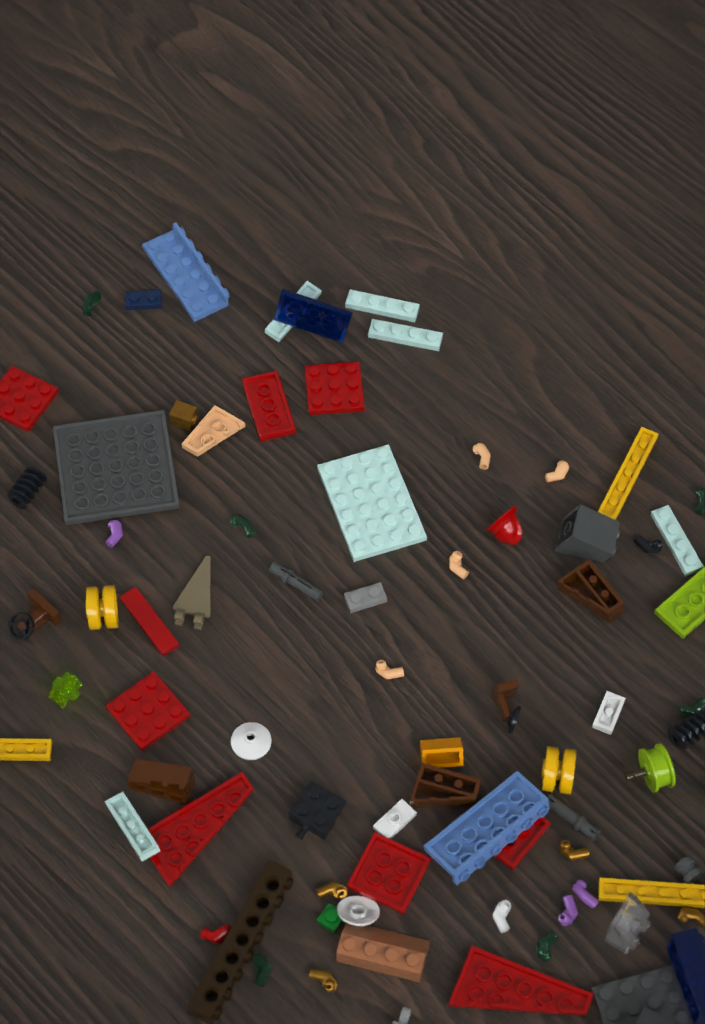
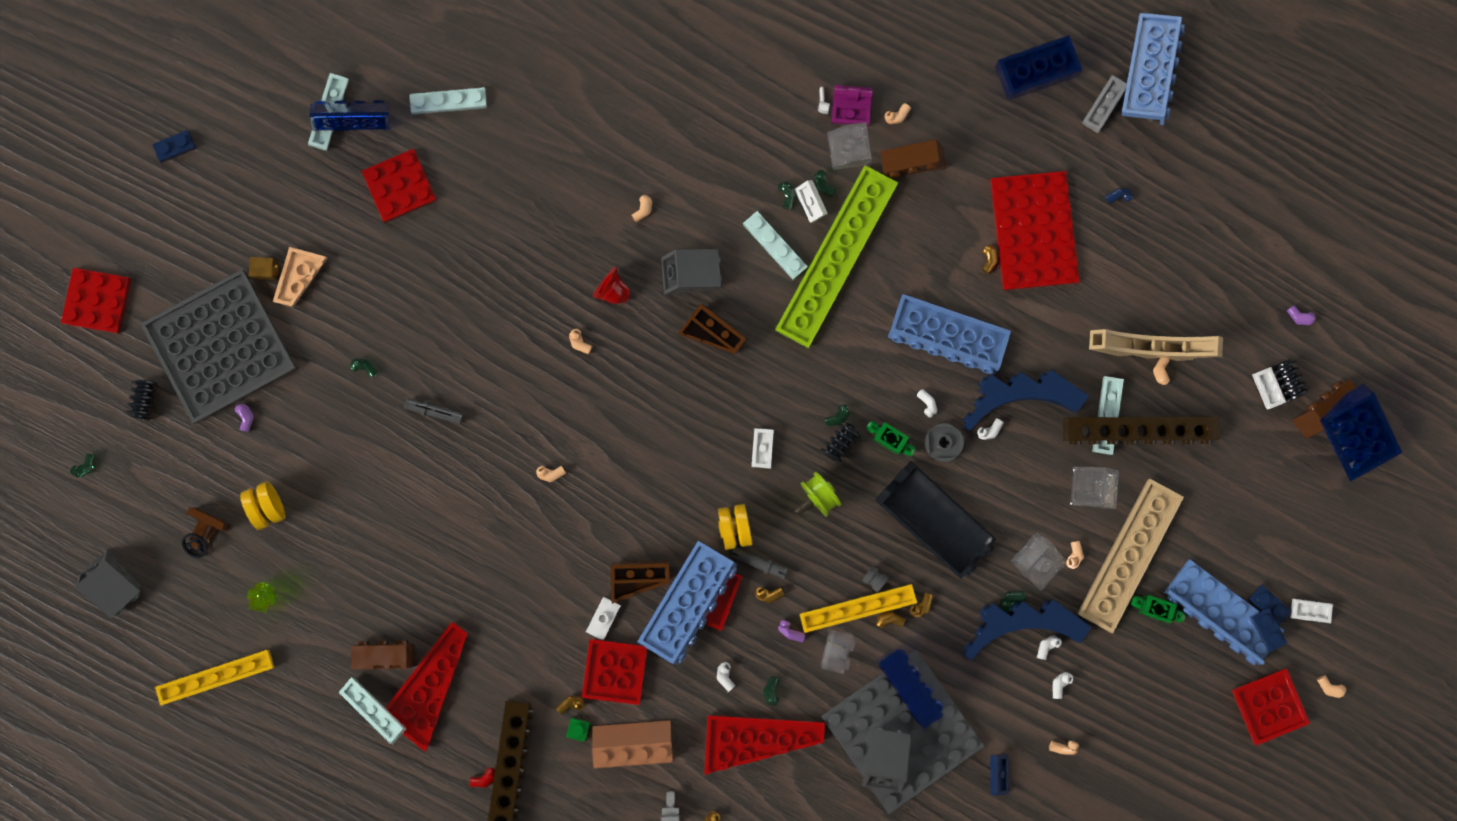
camera: 20 degrees left, 25 degrees up
clear green arm [83,292,102,316] -> none
red plate [105,671,191,751] -> none
red tile [119,587,179,656] -> none
medium blue bracket [142,222,230,322] -> none
dark tan flag [173,556,211,630] -> none
white dish [231,722,271,760] -> none
red tile [242,371,296,442] -> none
clear green arm [253,953,272,987] -> none
black plate [289,780,346,840] -> none
pearl gold arm [309,968,337,992] -> none
light aqua plate [317,444,427,562] -> none
white dish [337,896,380,926] -> none
light grey plate [344,582,387,613] -> none
light aqua plate [345,289,420,322] -> none
light orange brick [420,737,464,768] -> none
light nougat arm [473,443,491,470] -> none
reddish brown piece [492,679,521,734] -> none
medium lavender arm [558,895,578,926] -> none
yellow plate [598,427,659,520] -> none
black arm [634,535,664,553] -> none

